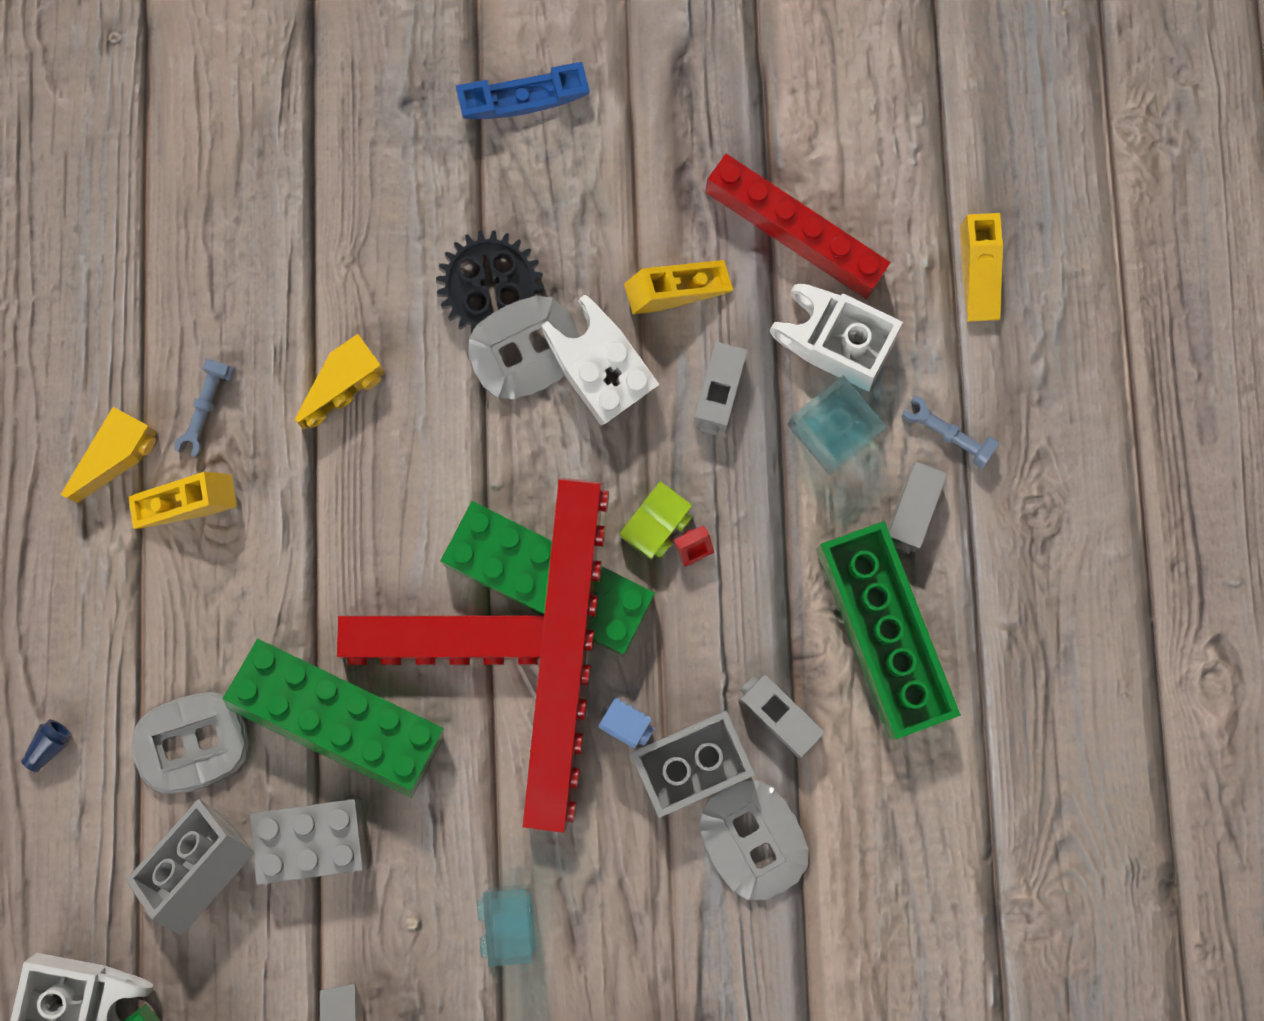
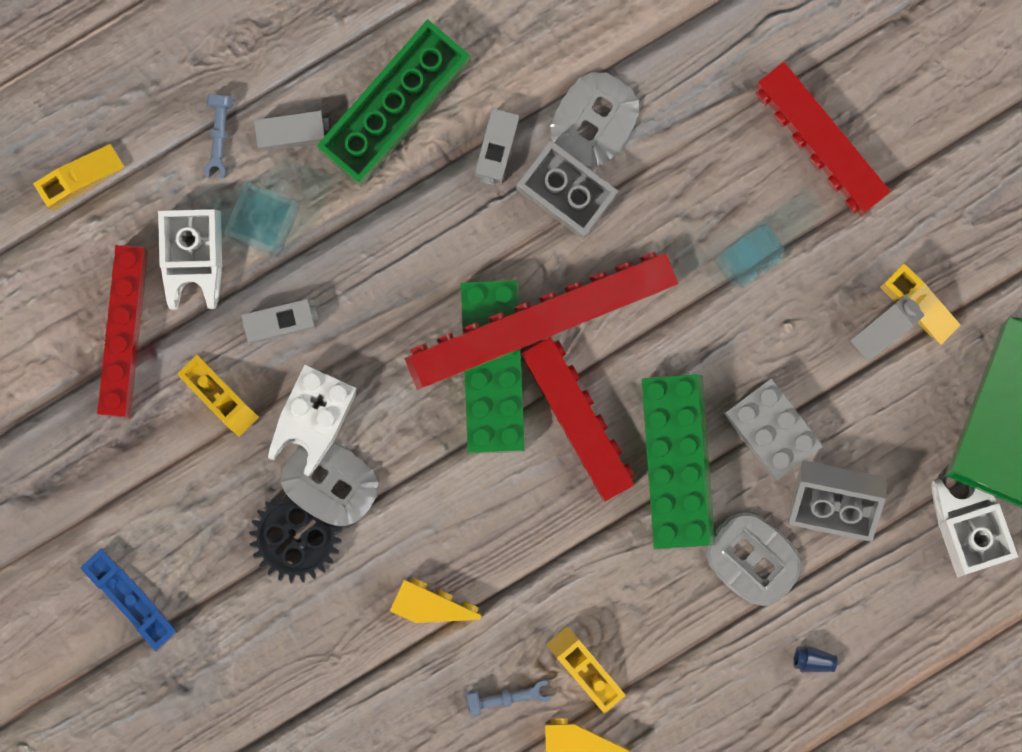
camera: 120 degrees left, 5 degrees up
medium blue brick [598,698,655,749] -> none
lime brick [619,481,693,561] -> none
red plate [674,525,715,567] -> none

